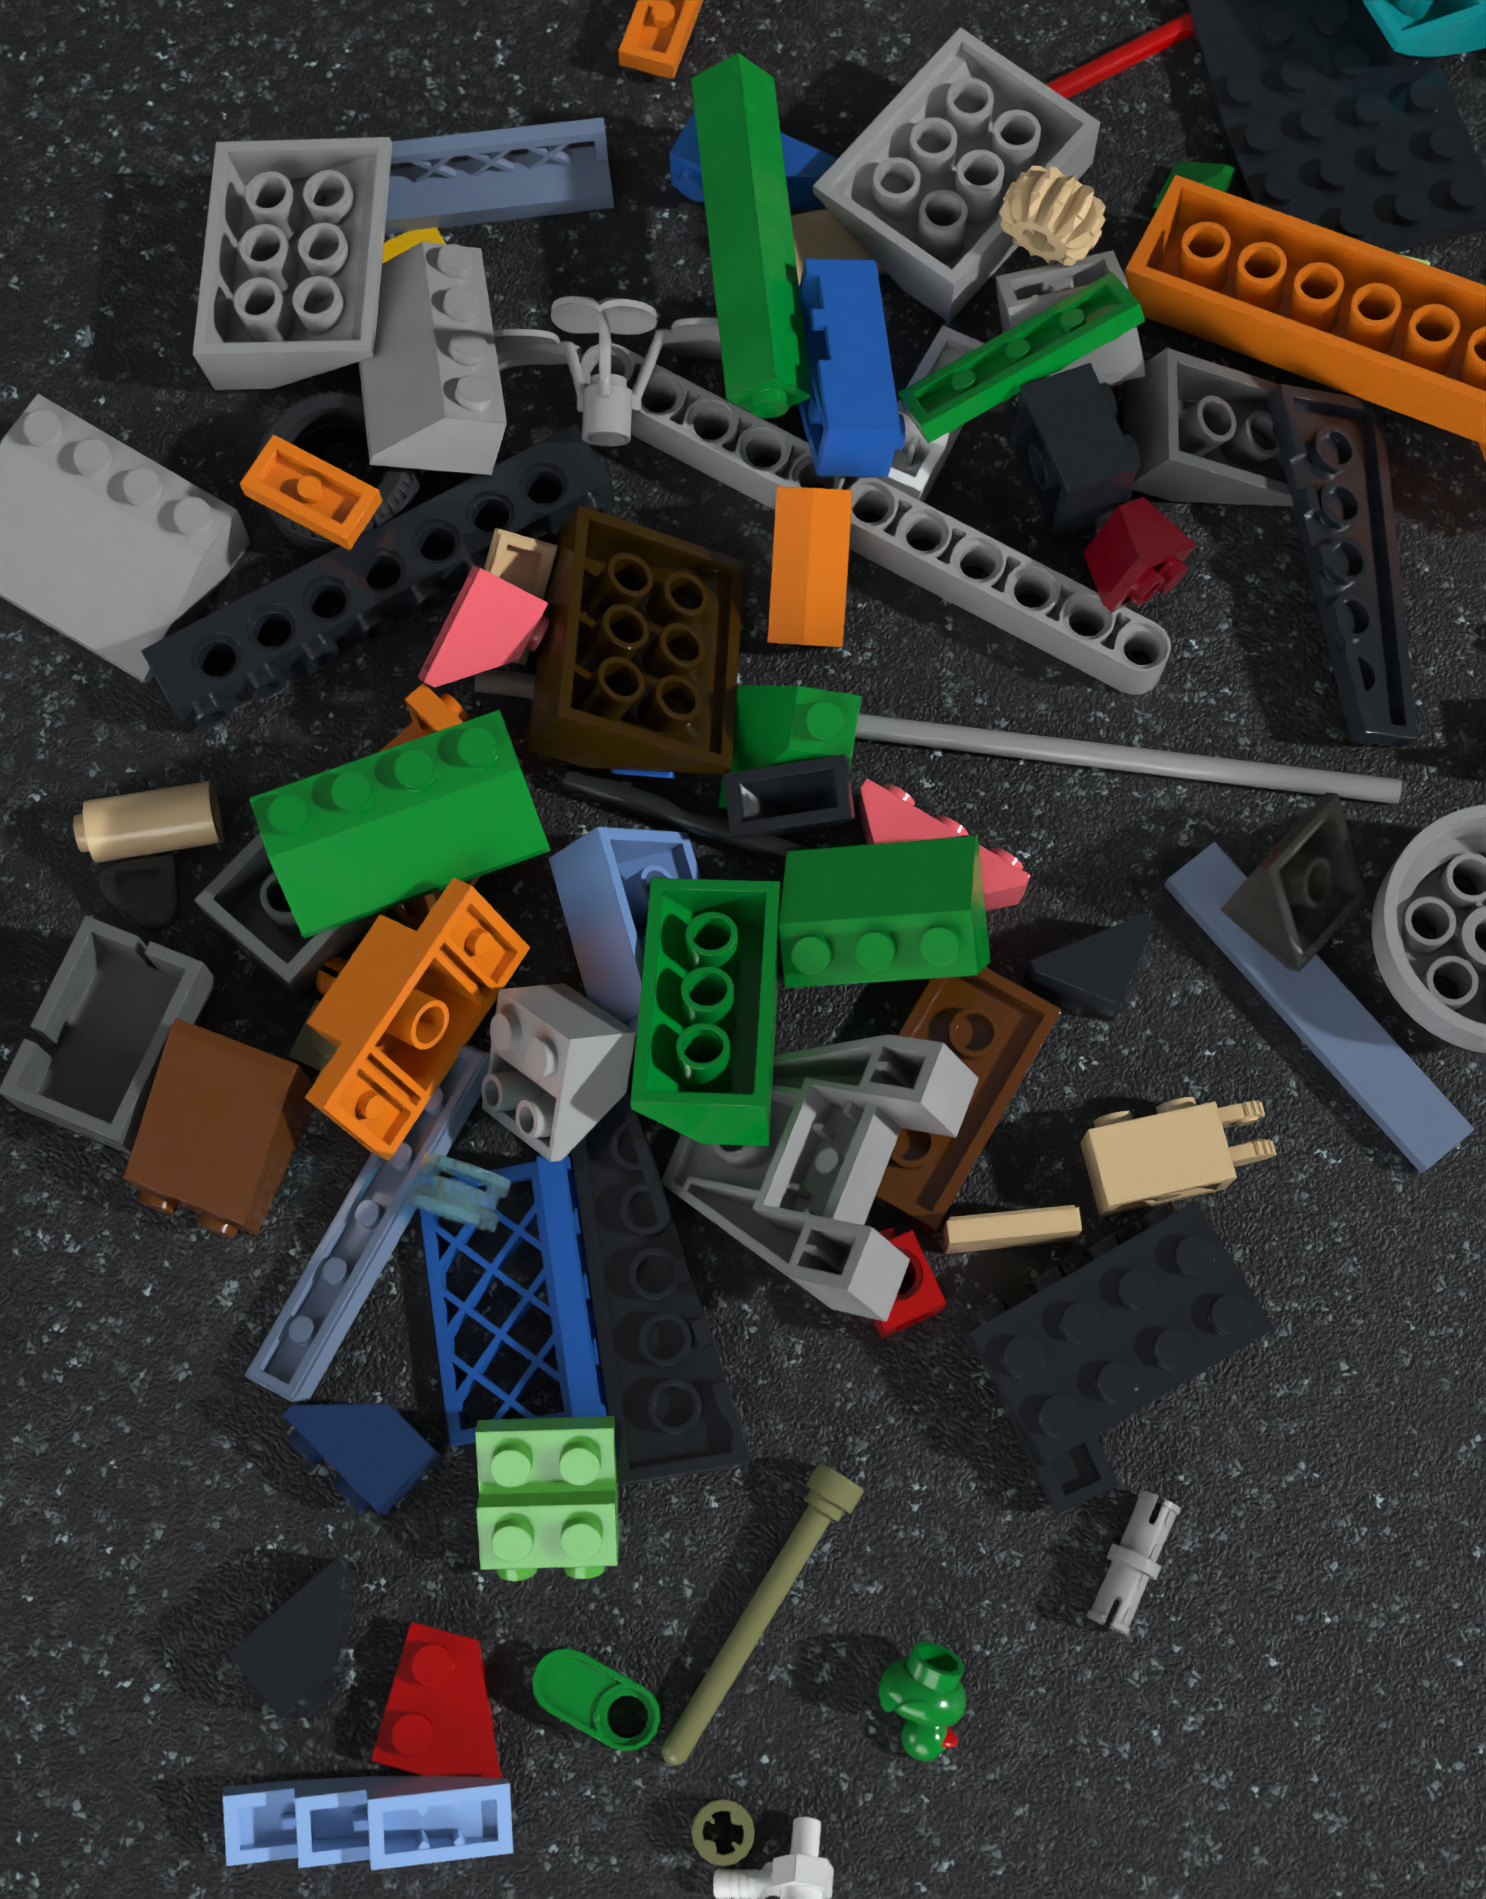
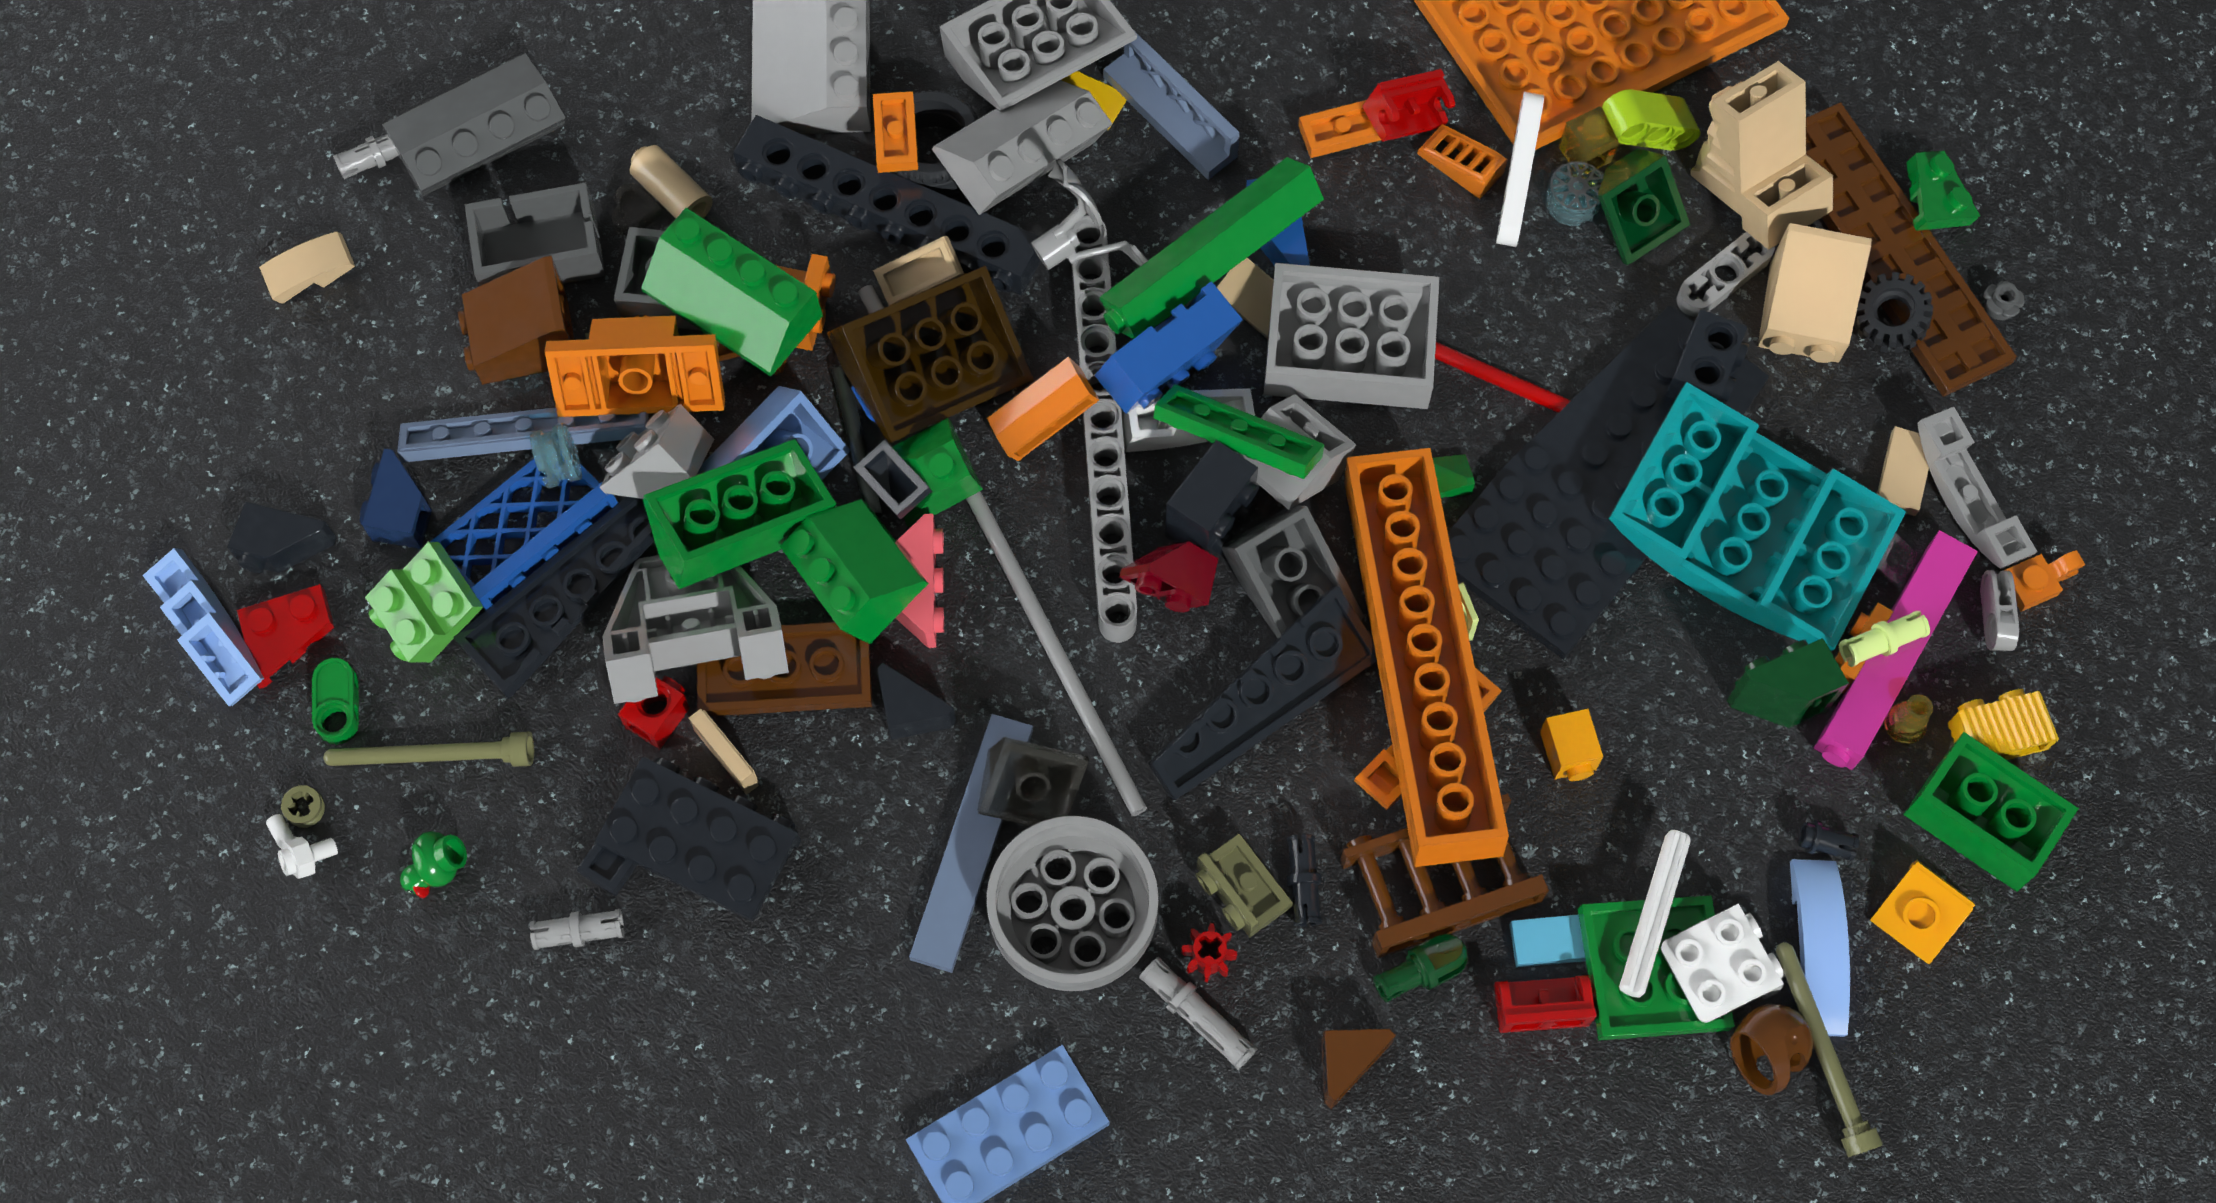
camera: 55 degrees right, 5 degrees down
coral slope [418,566,549,688] -> none
tan gear [999,165,1106,266] -> none
tan hinge [1080,1097,1277,1217] -> none

